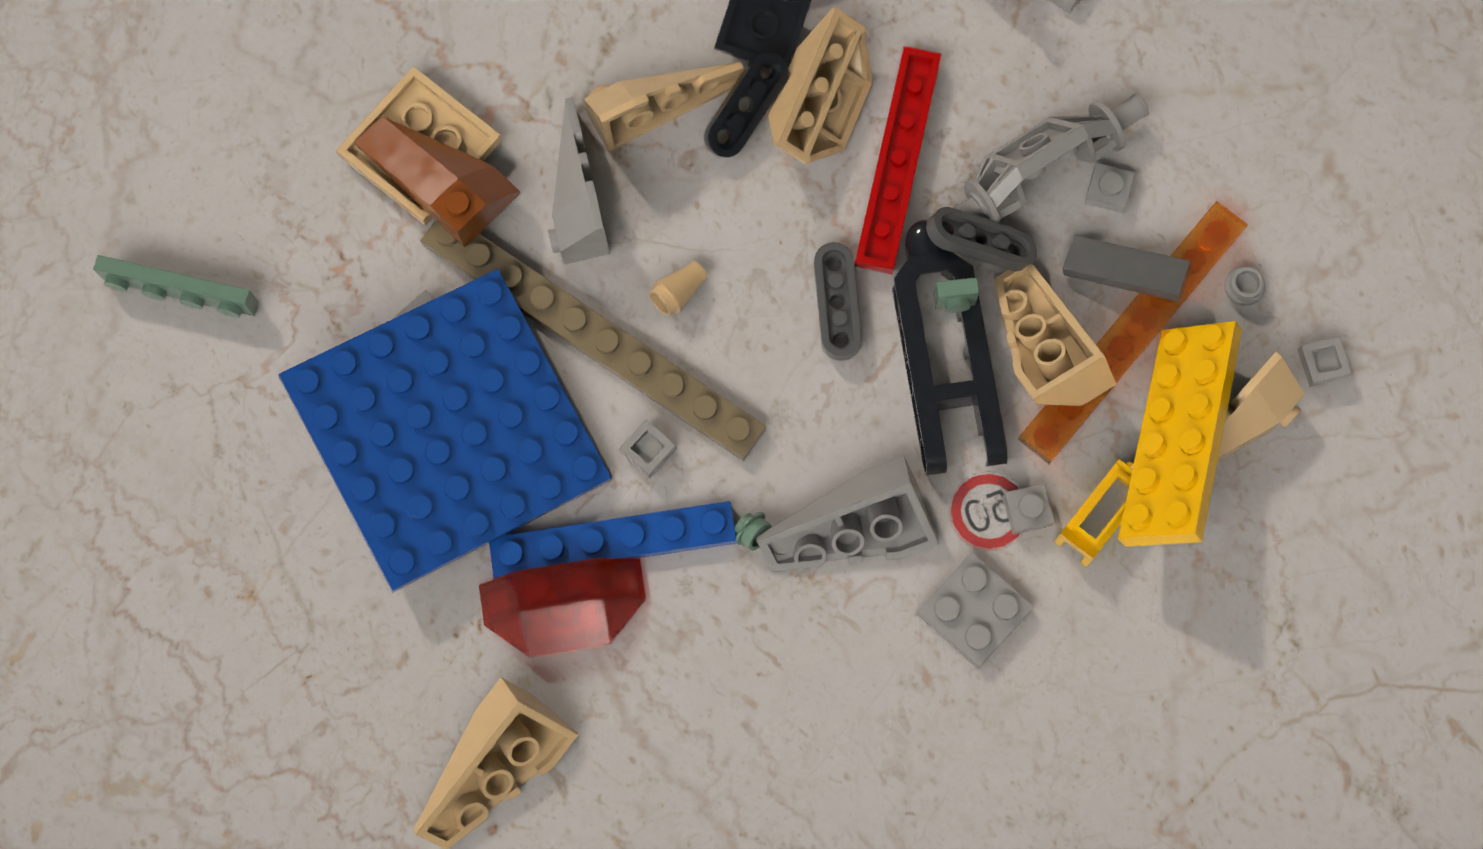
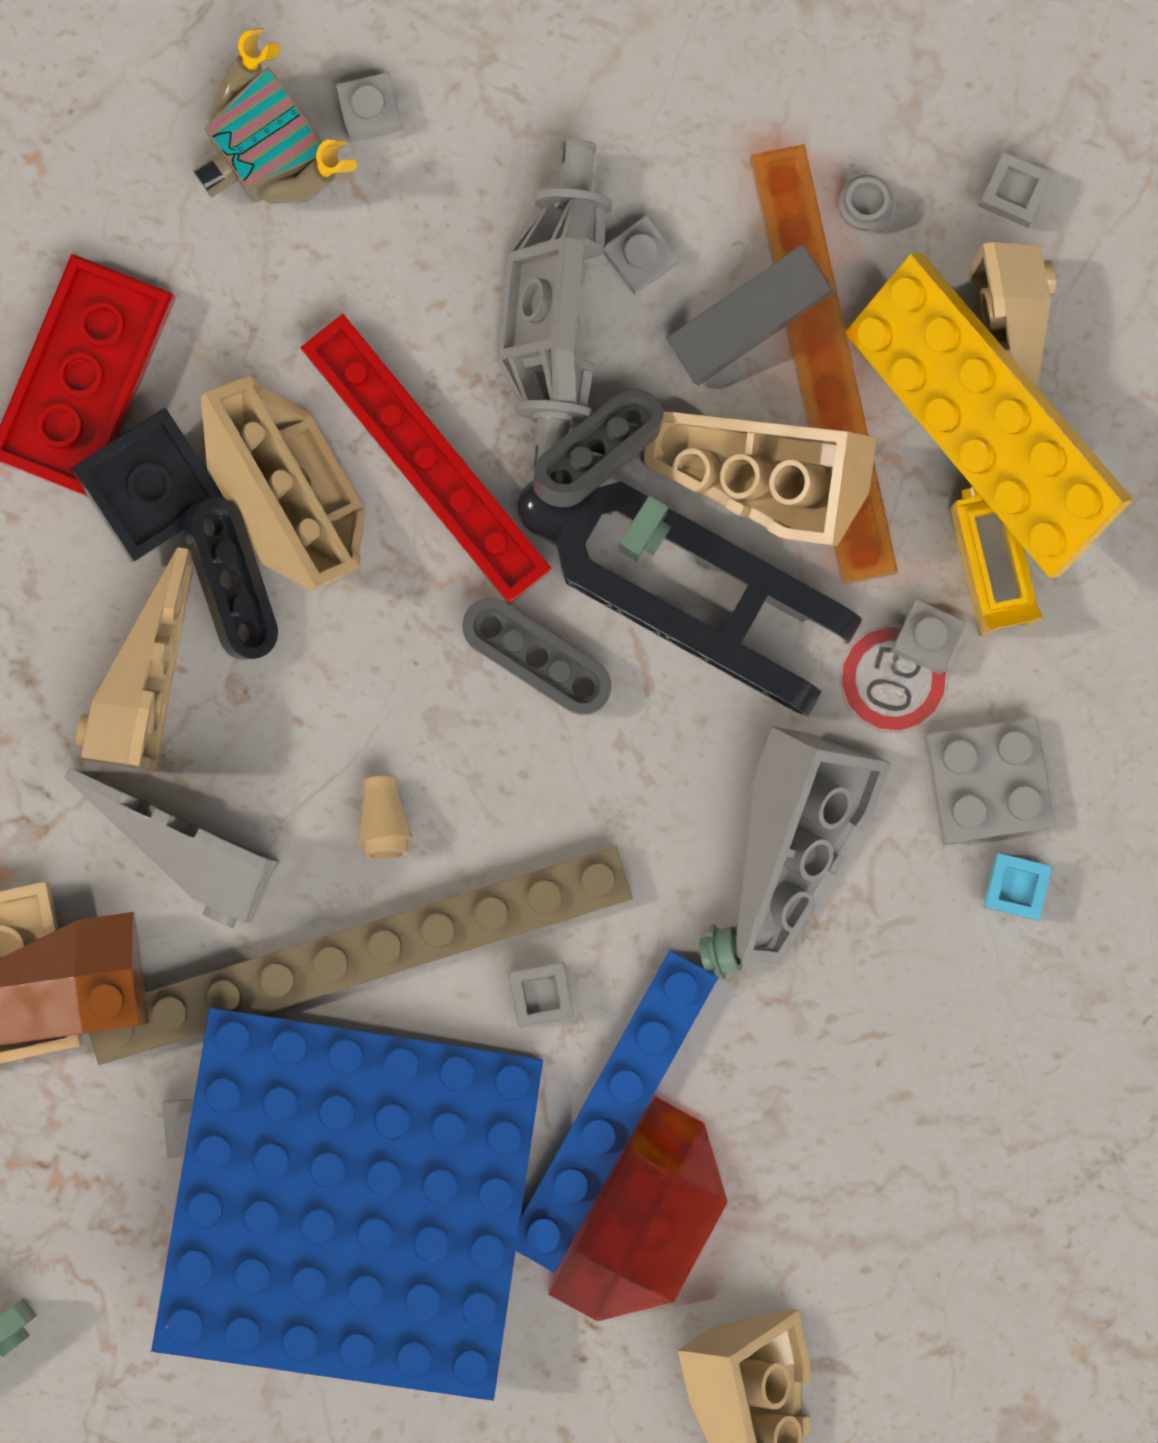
camera: 55 degrees left, 10 degrees up
none -> medium azure plate [982,853,1052,921]

